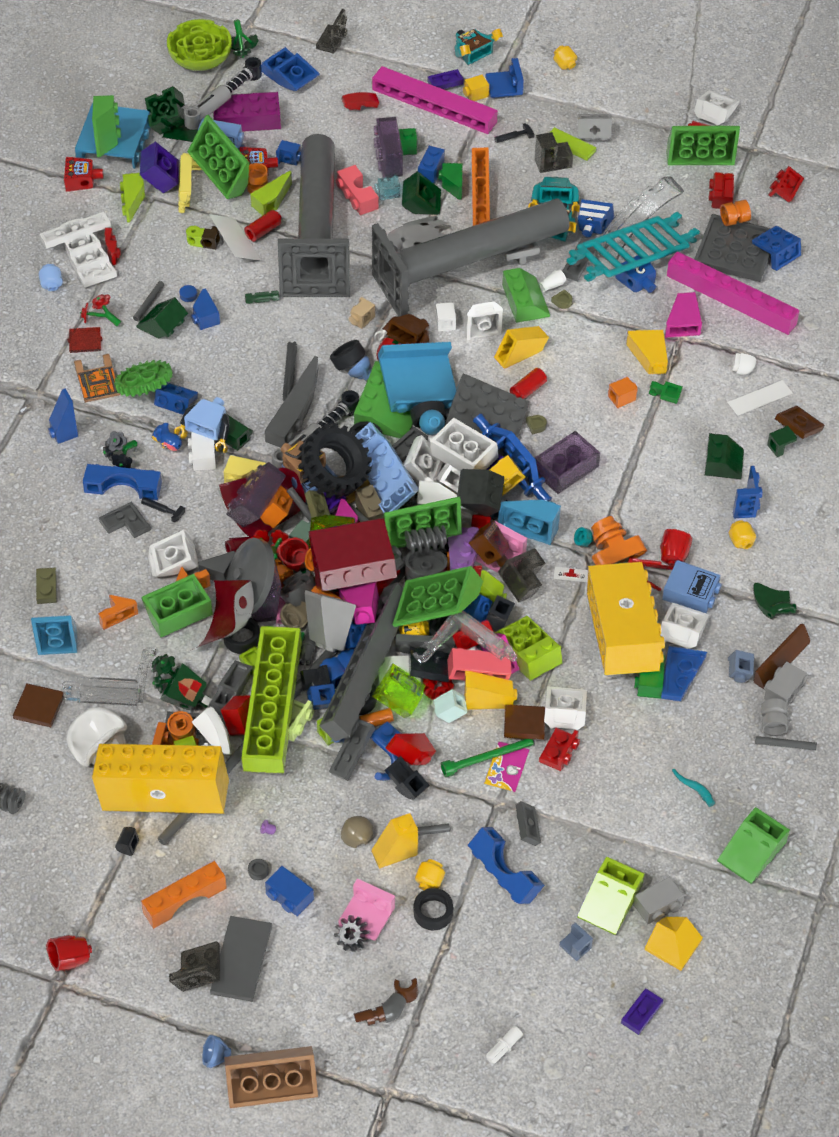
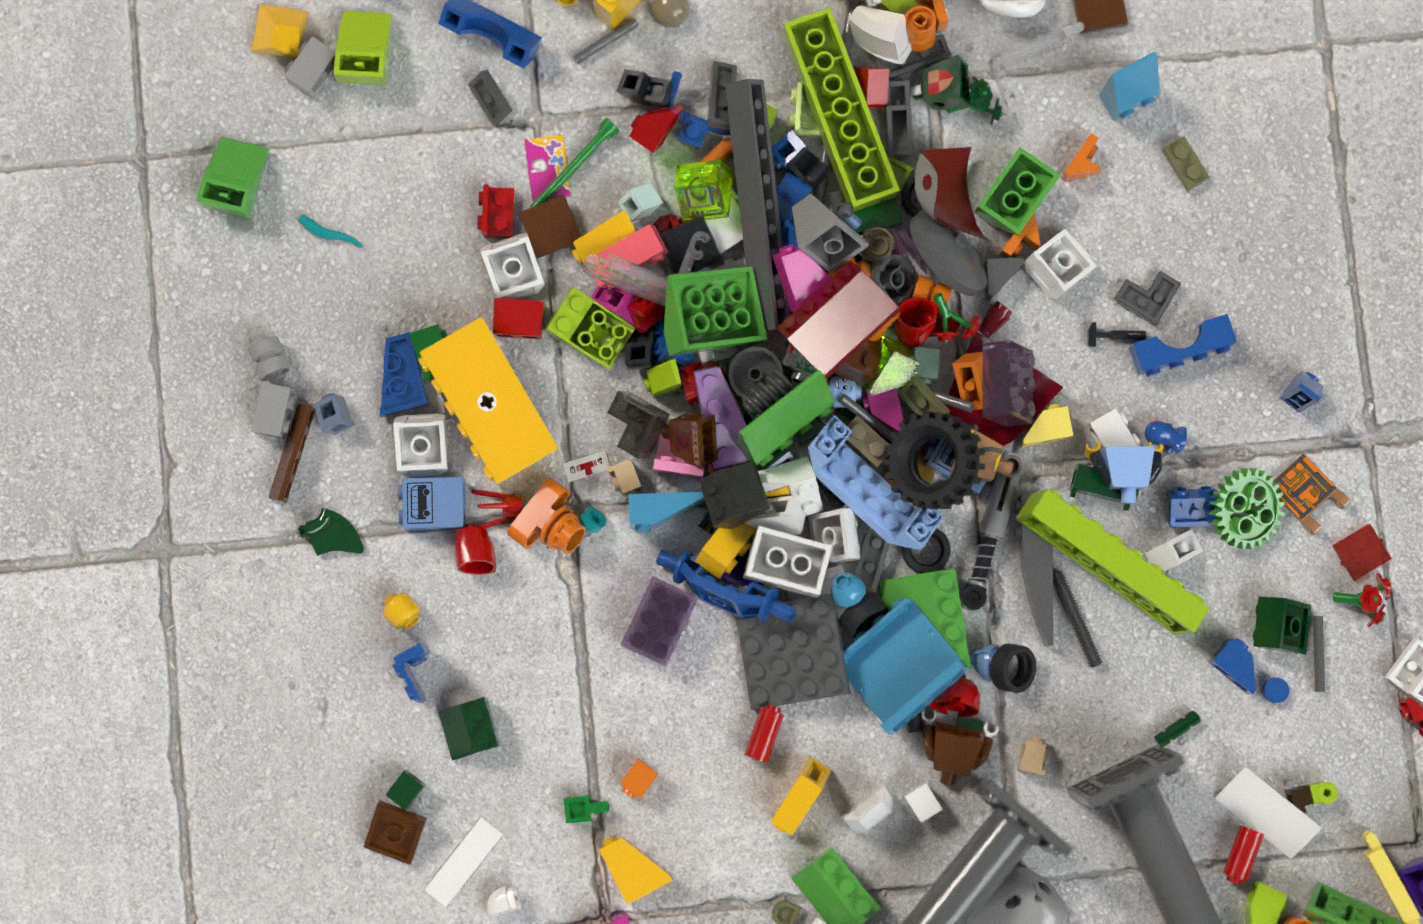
camera: 155 degrees right, 30 degrees up
black plant [103,431,137,468] -> none
olive tile [526,415,547,435] -> none
dark grey piece [755,736,817,750] -> none
none -> red piece [493,298,546,340]
none -> tan brick [607,459,642,500]
none -> arm [837,202,862,230]
none -> lime brick [1015,489,1210,635]
none -> white slope [1145,529,1203,572]

